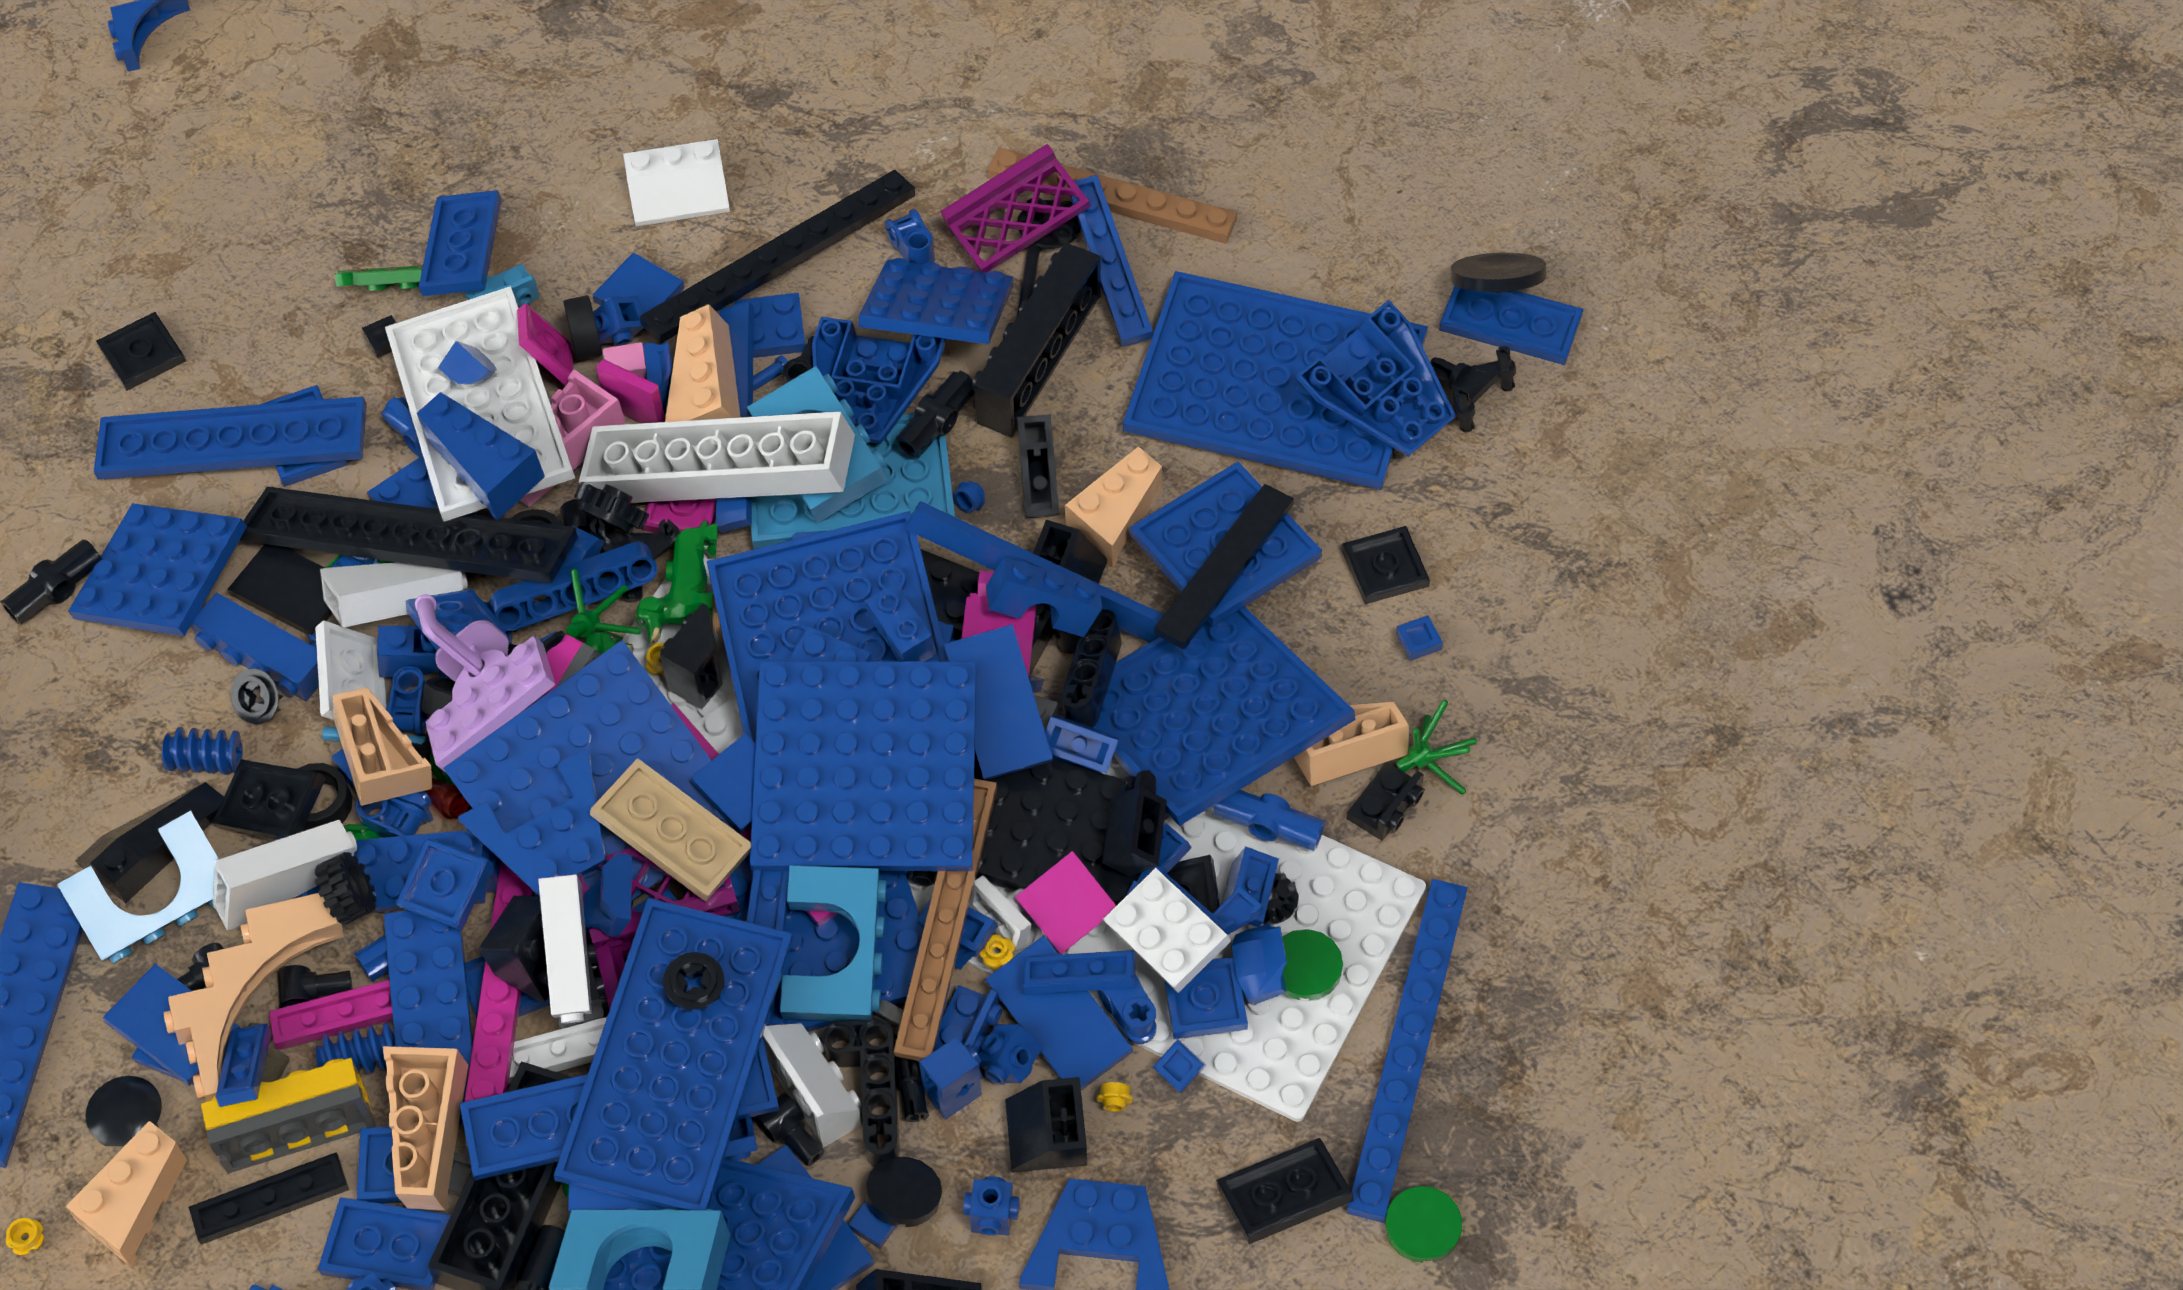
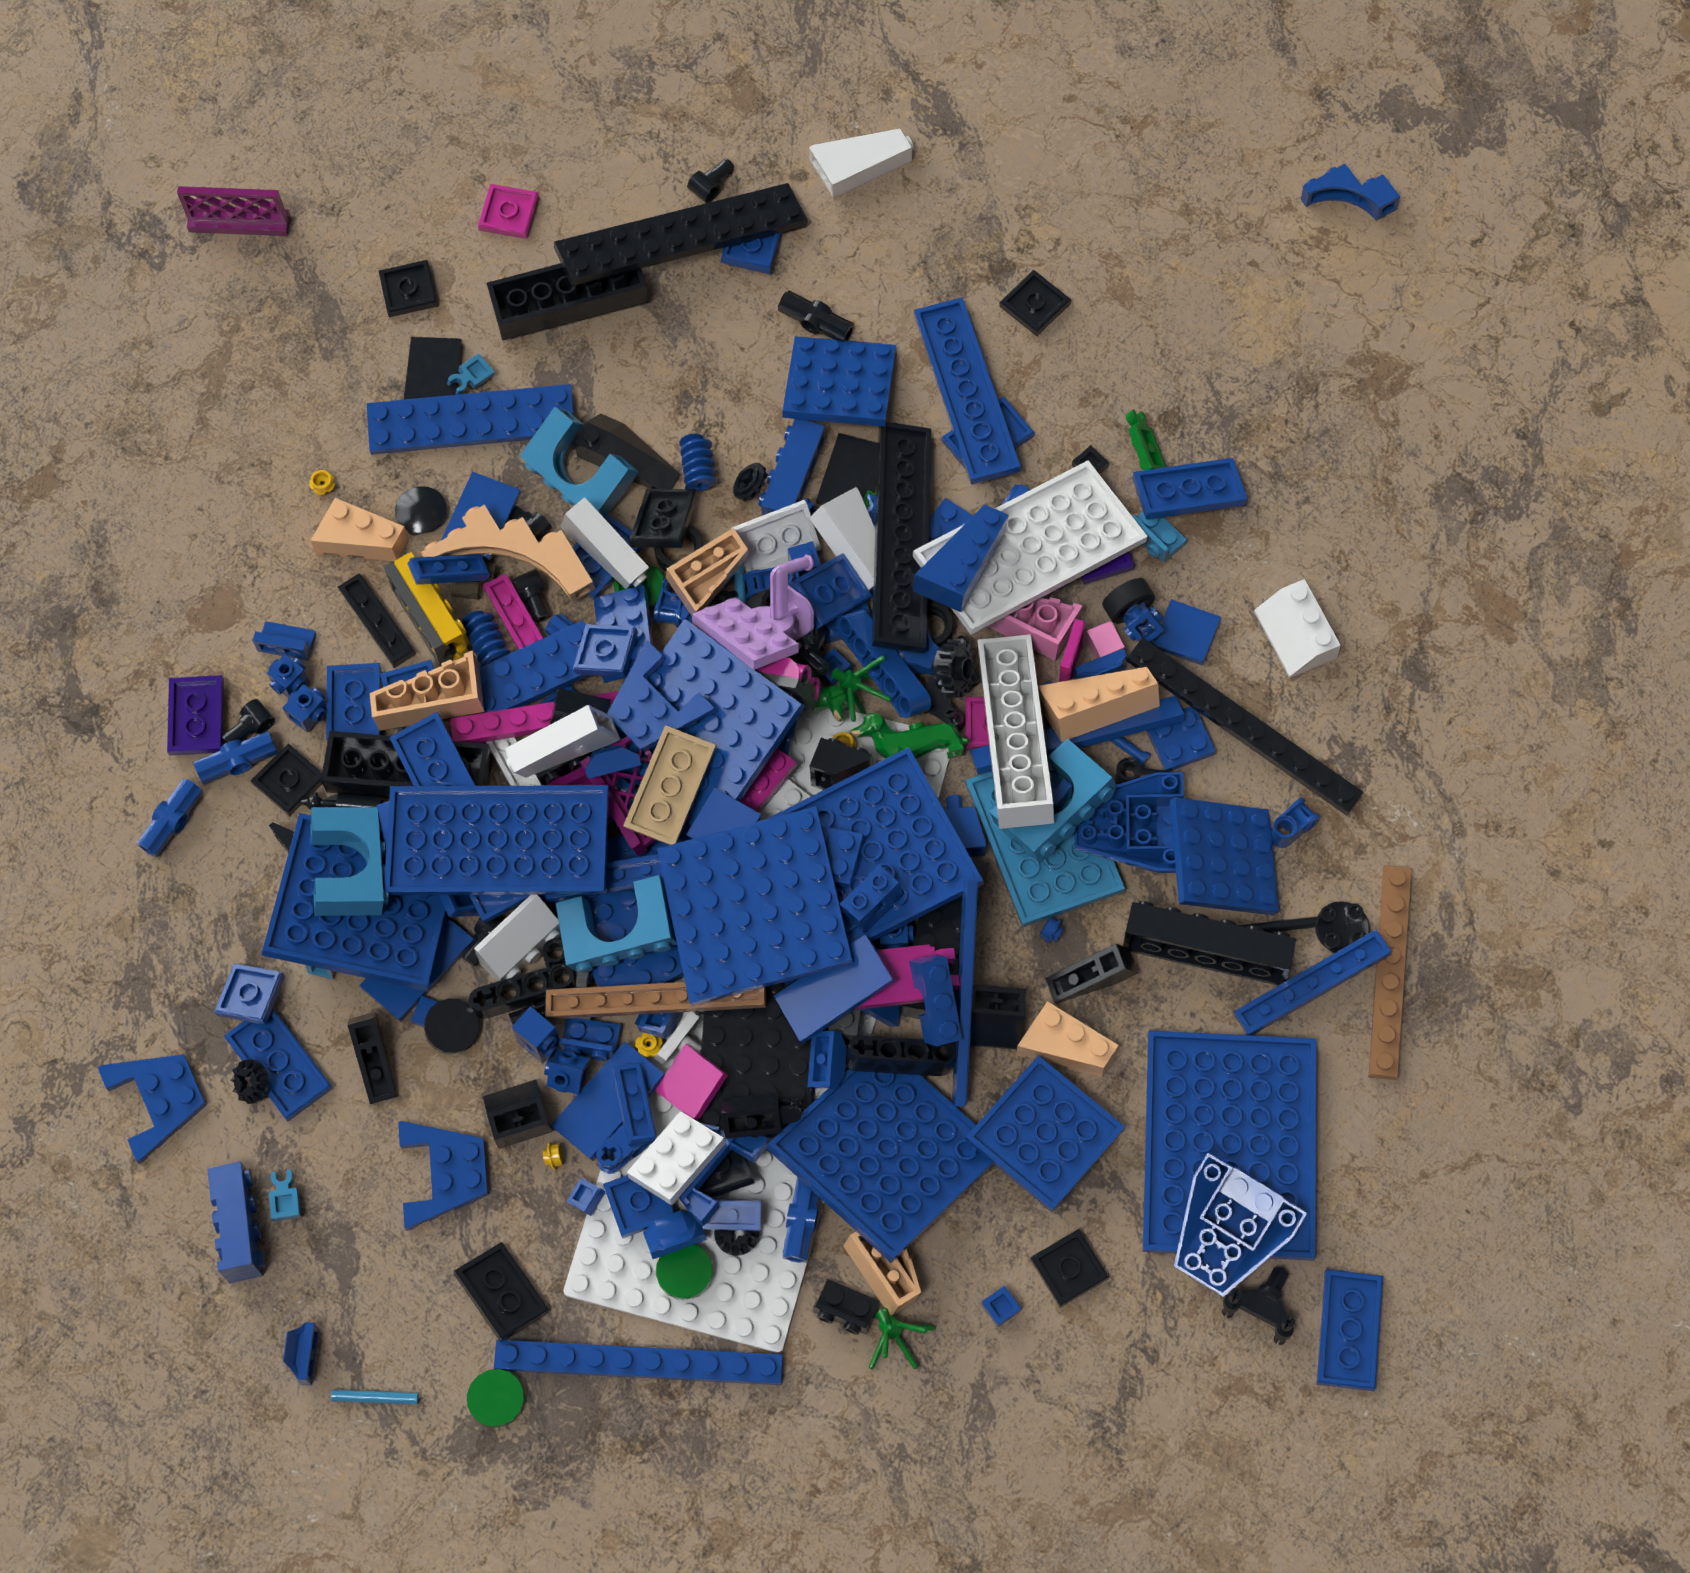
camera: 80 degrees right, 10 degrees up
black tyre [315,852,377,924] -> none
blue brick [438,341,497,385] -> none
dark pink tile [517,303,573,385] -> none
black gear [663,952,725,1012] -> none
black piece [895,370,975,459] -> none
magenta fence [940,143,1091,273] -> none
blue brick [963,1176,1020,1236] -> none
black tile [1154,484,1294,650] -> none
black piece [1451,252,1546,293] -> none

